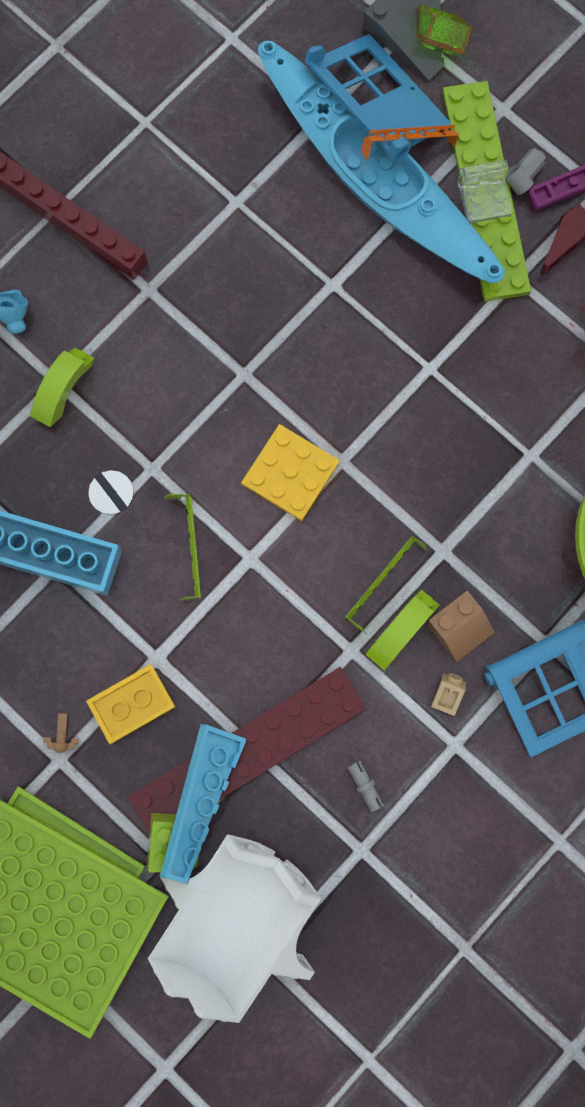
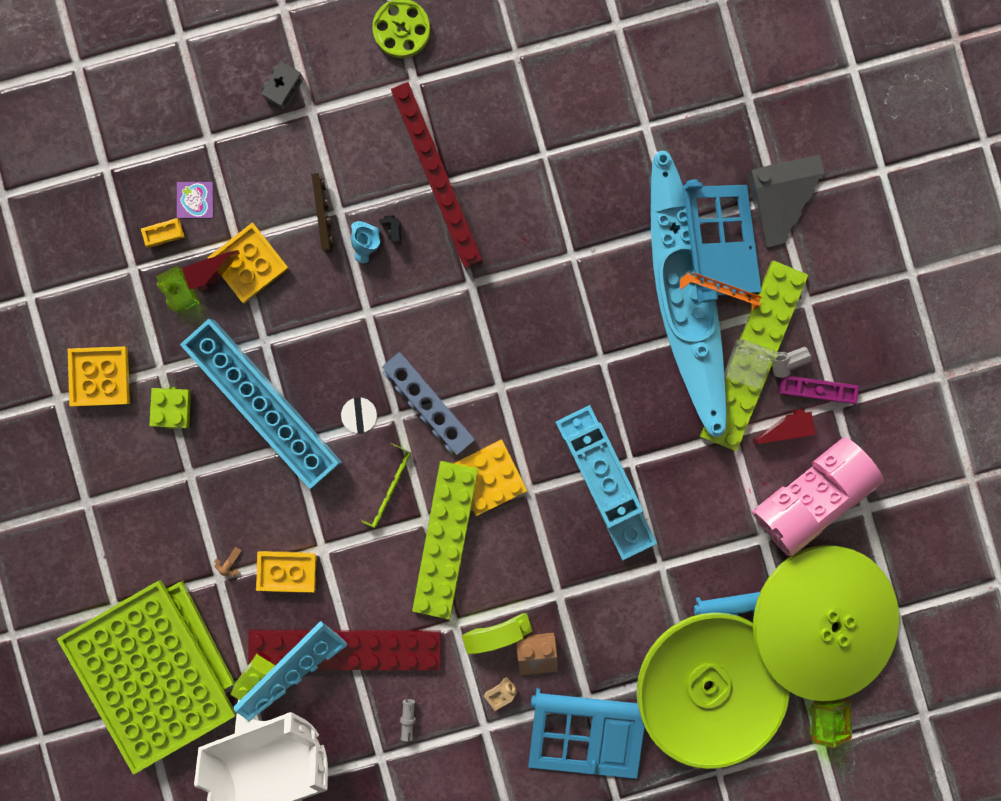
camera: 30 degrees right, 10 degrees up
lime arch [30,347,95,427] -> none
lime piece [345,536,428,634] -> none
clear neon green slope [417,3,474,56] -> none
none -> black bracket [379,215,402,245]
none -> sand blue brick [382,352,475,455]
none -> lime plate [412,461,479,619]
none -> medium azure bracket [555,405,657,560]

